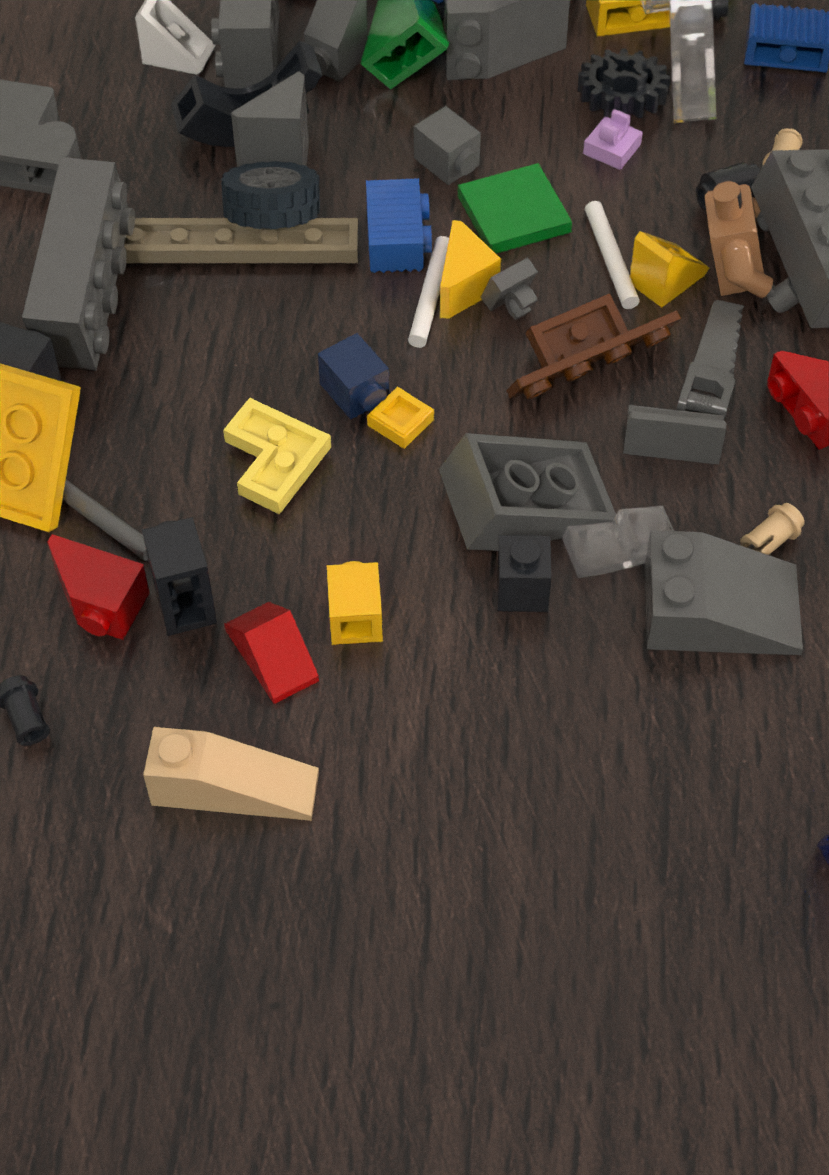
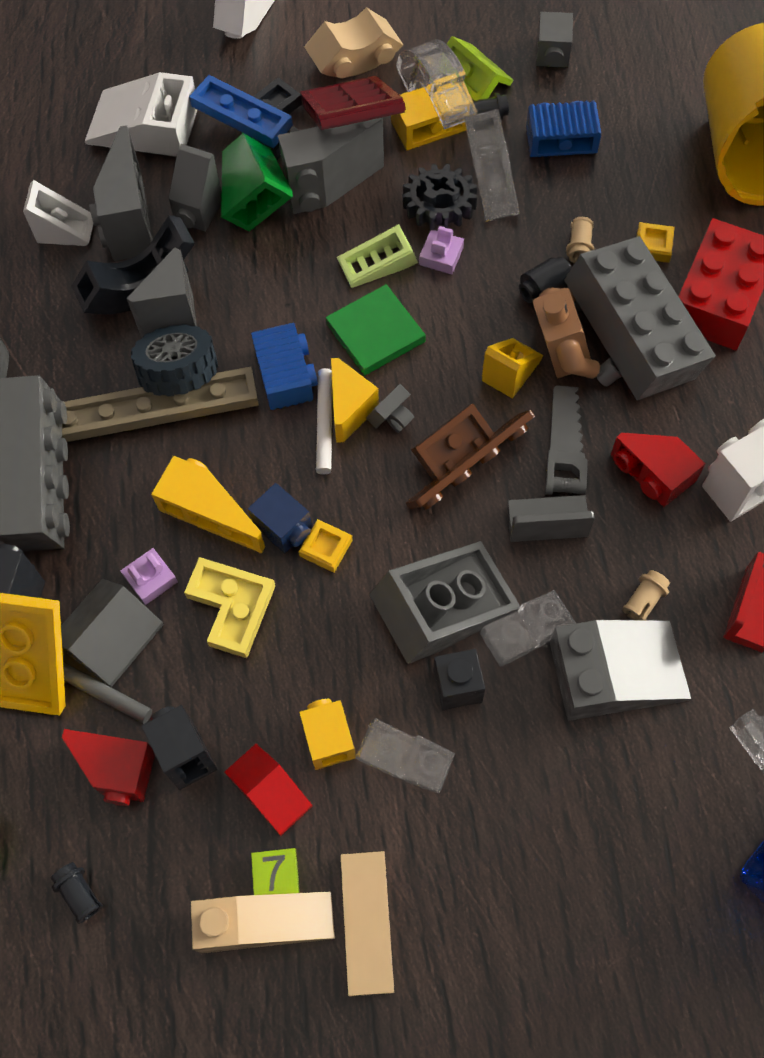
camera: 10 degrees left, 10 degrees up
dark grey brick [414,106,481,185] -> none
white bar [585,201,639,309] -> none
none -> dark grey slope [61,579,164,688]
none -> lavender tile [120,548,178,605]
none -> yellow slope [151,456,265,553]
none -> lime tile [251,848,300,895]
none -> yellowish green slope [336,224,418,288]
none -> tan tile [341,851,394,997]
none -> clear slope [355,719,455,793]

